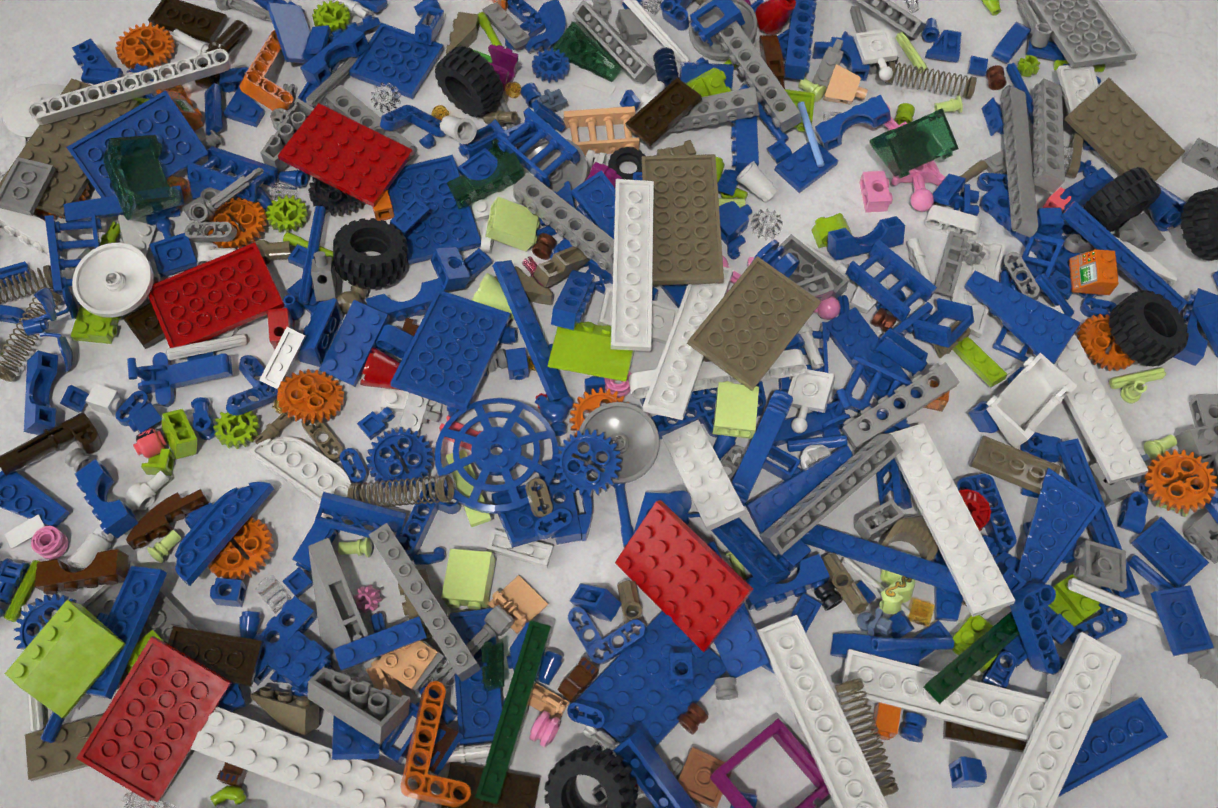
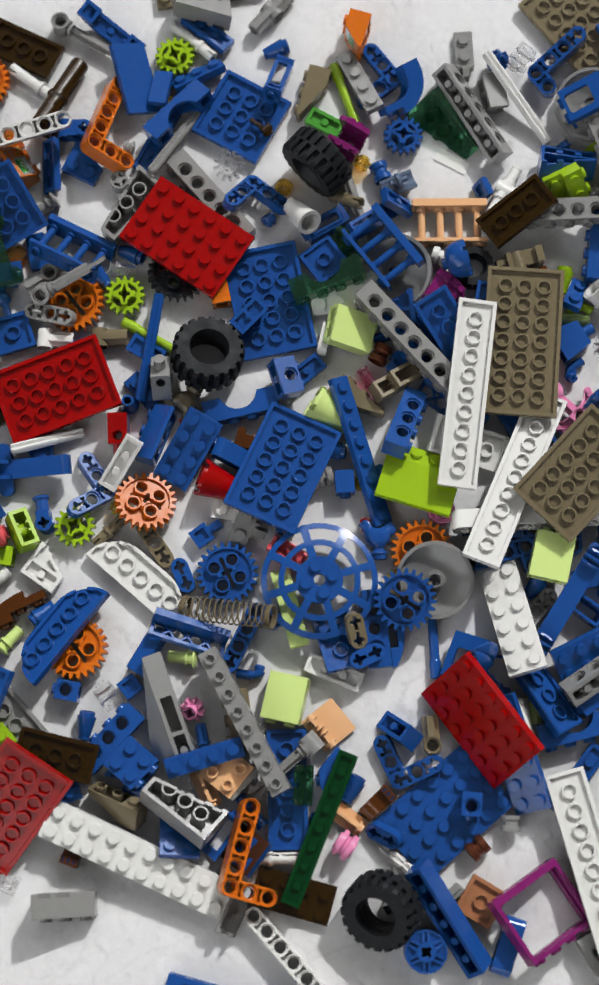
camera: 10 degrees right, 15 degrees up
lime arm [210,785,246,806] -> none
blue plate [584,376,605,394] -> none
dark blue piece [653,47,680,88] -> none
none -> white wing [20,541,64,594]
none -> dark brown hand [249,117,273,137]
none -> blue cylinder [441,239,473,278]

